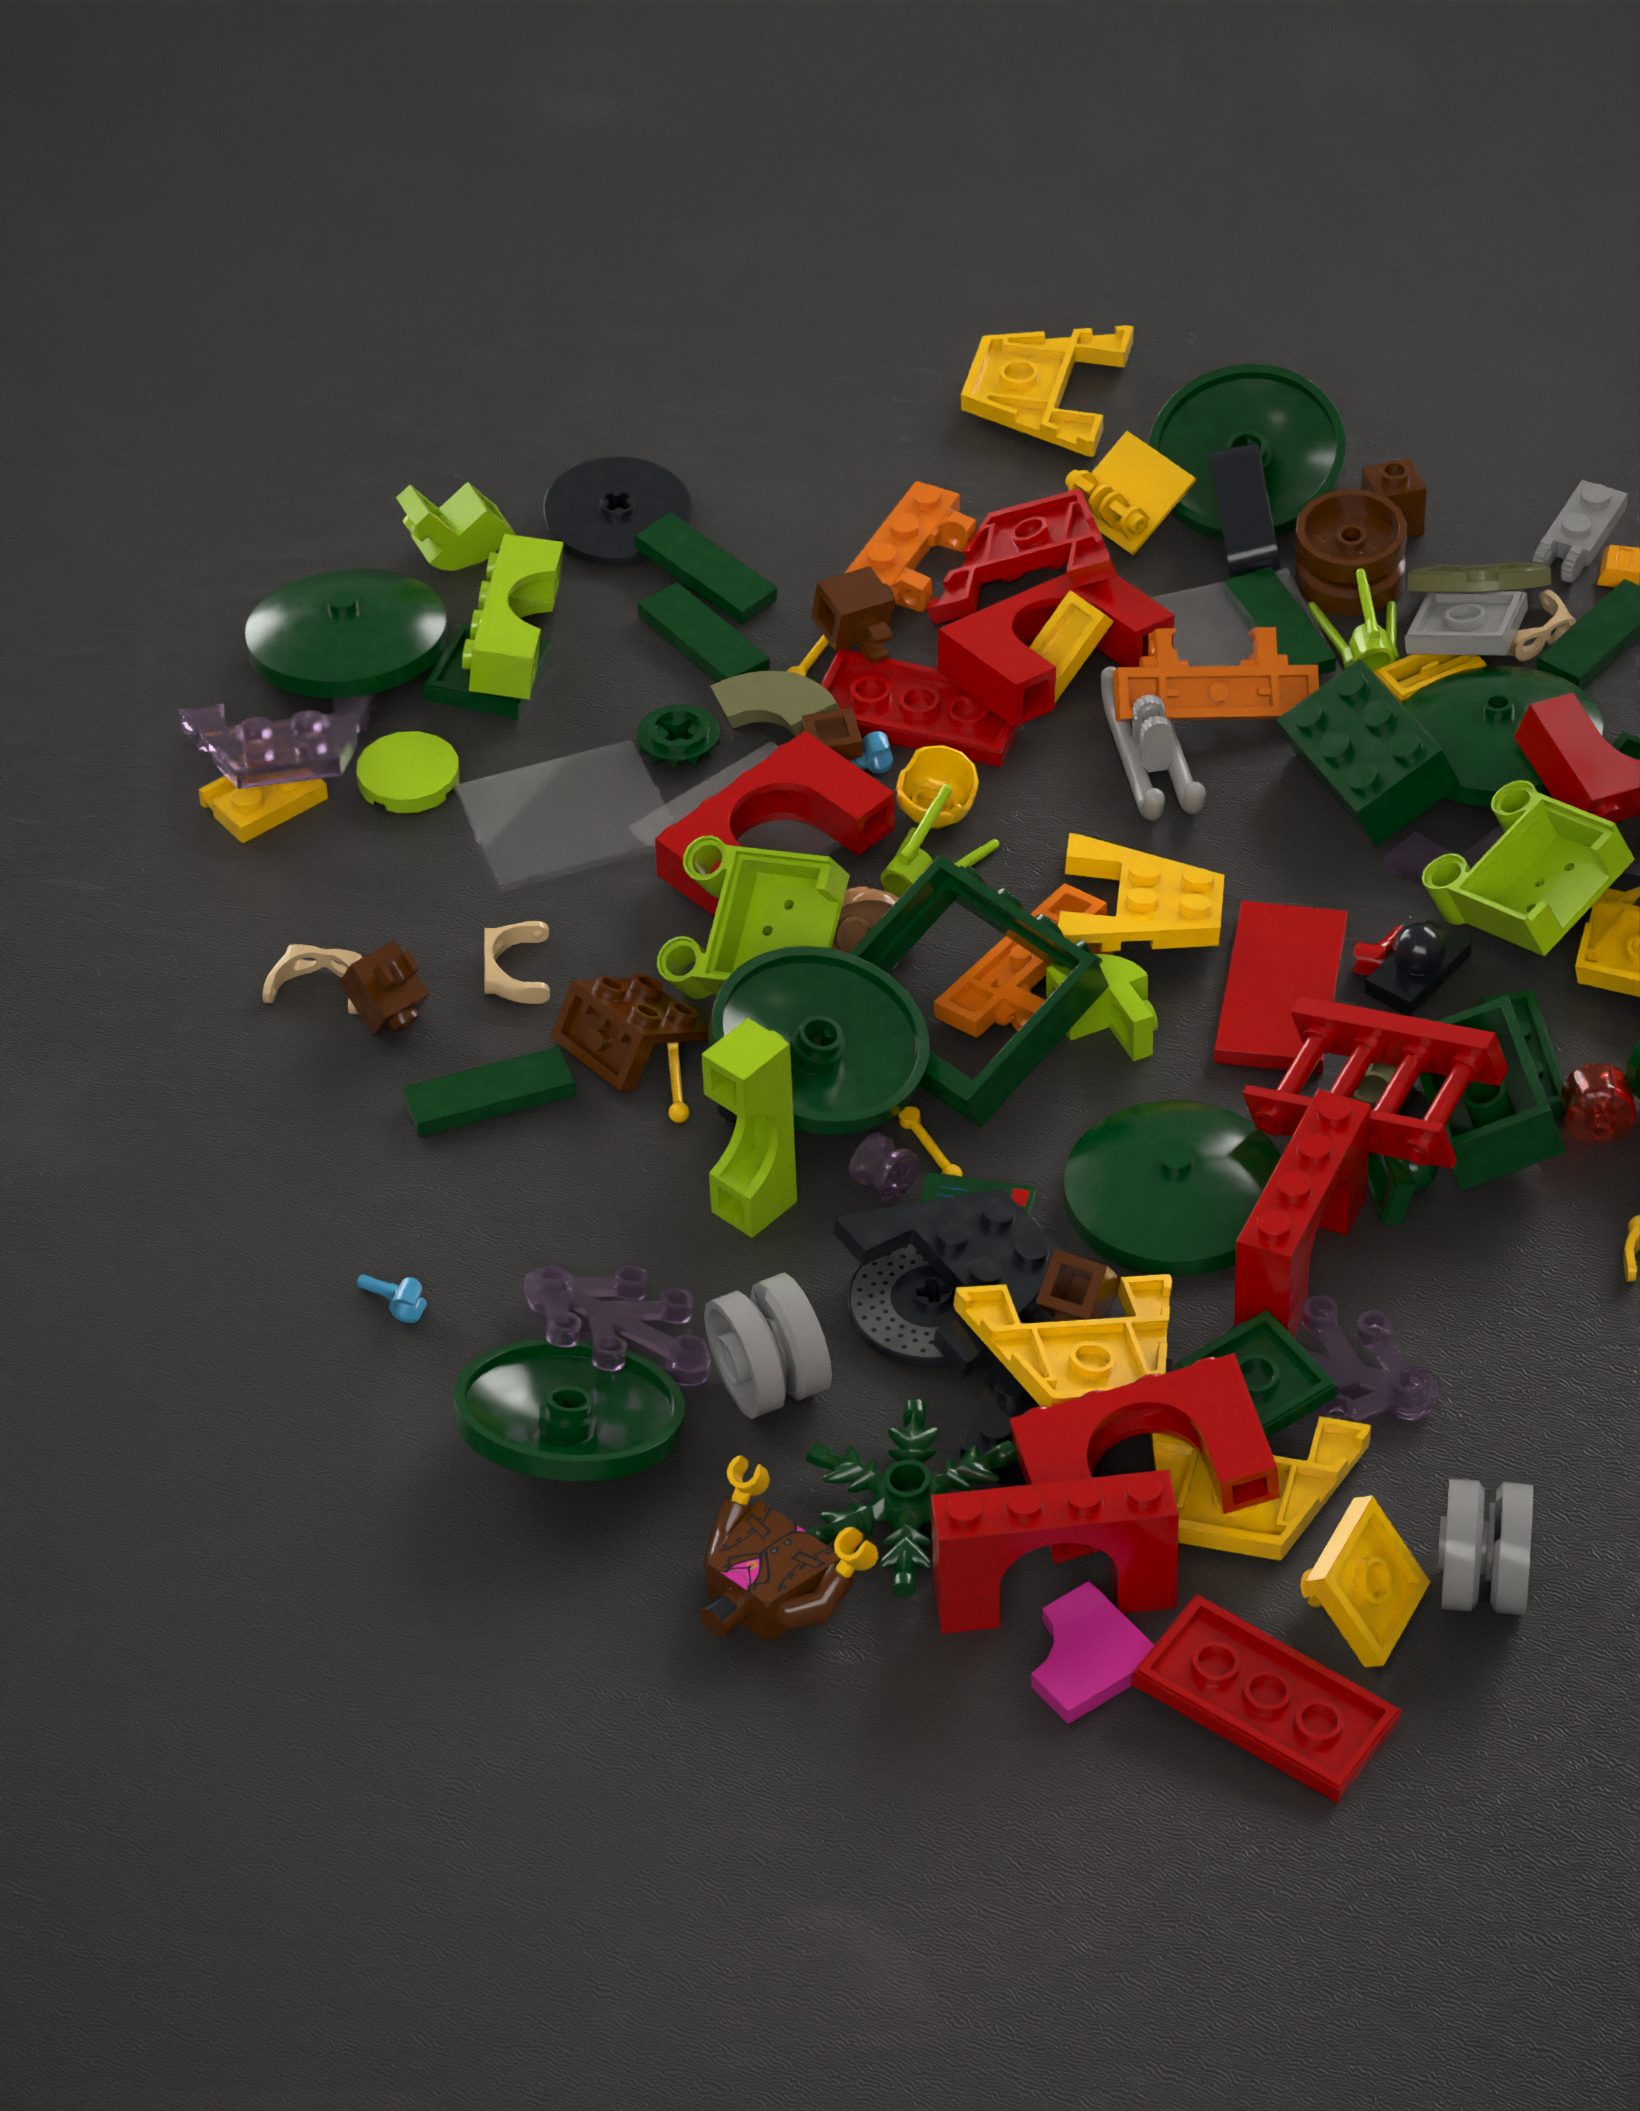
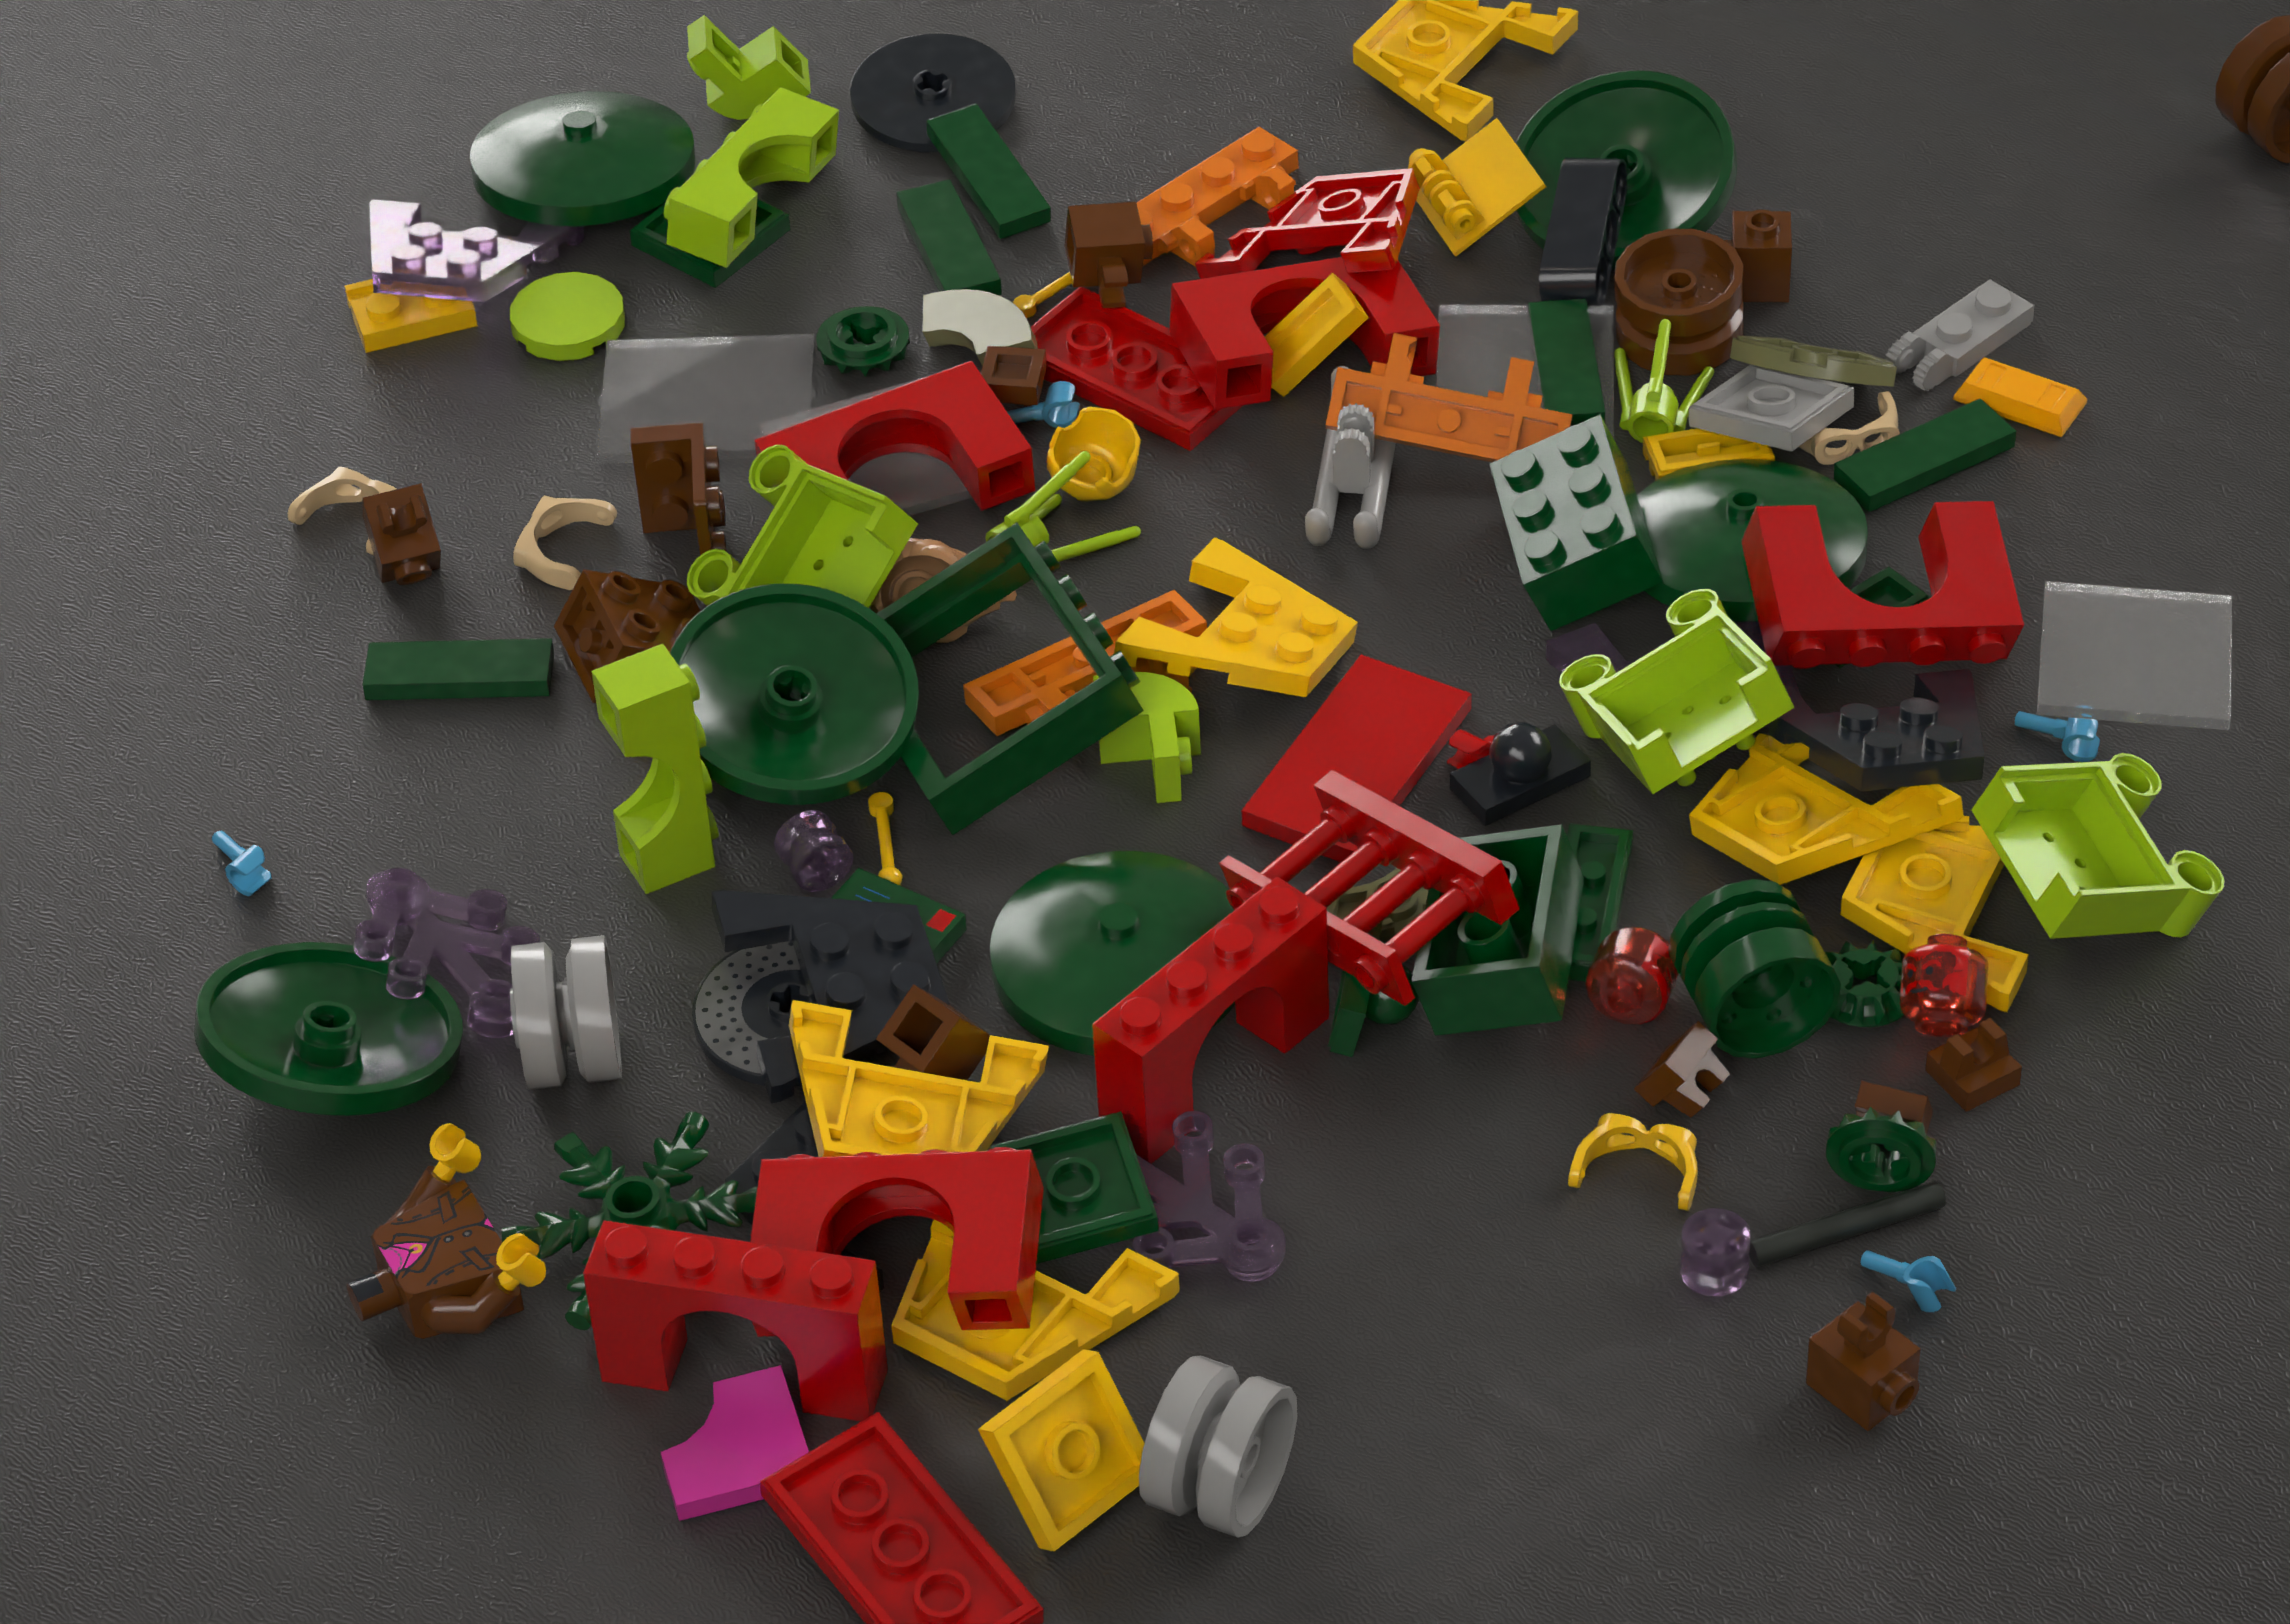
camera: 20 degrees right, 0 degrees up
none -> reddish brown bracket [630,422,727,555]

